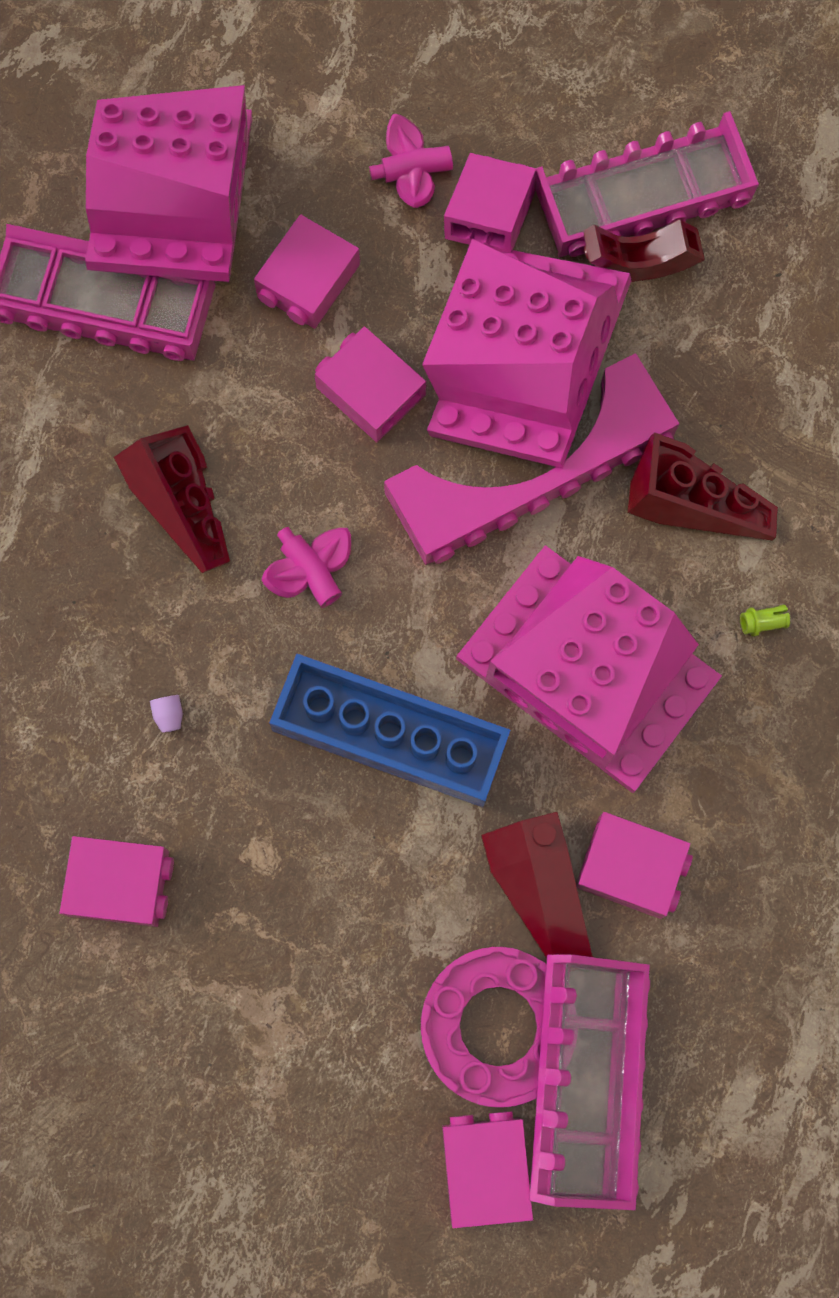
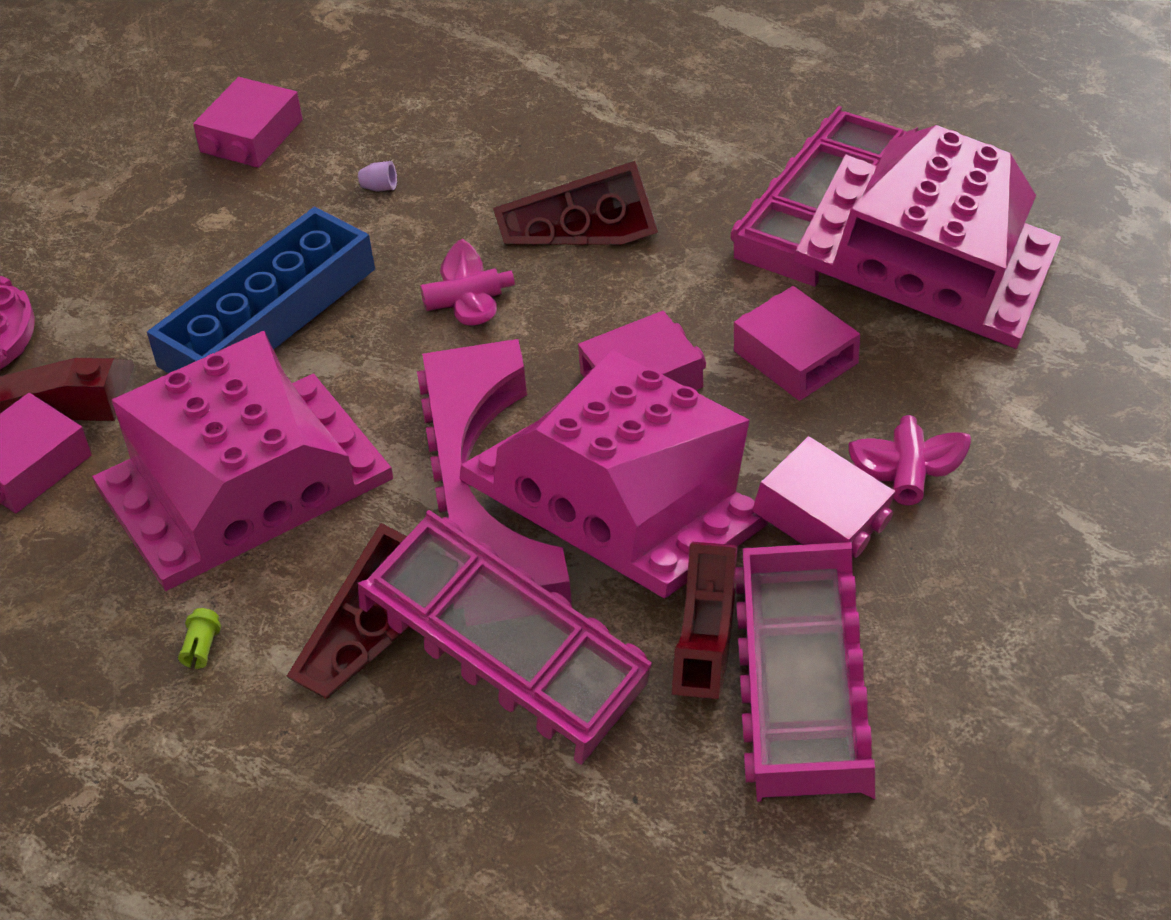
camera: 115 degrees right, 30 degrees down
none -> window [358,510,652,765]

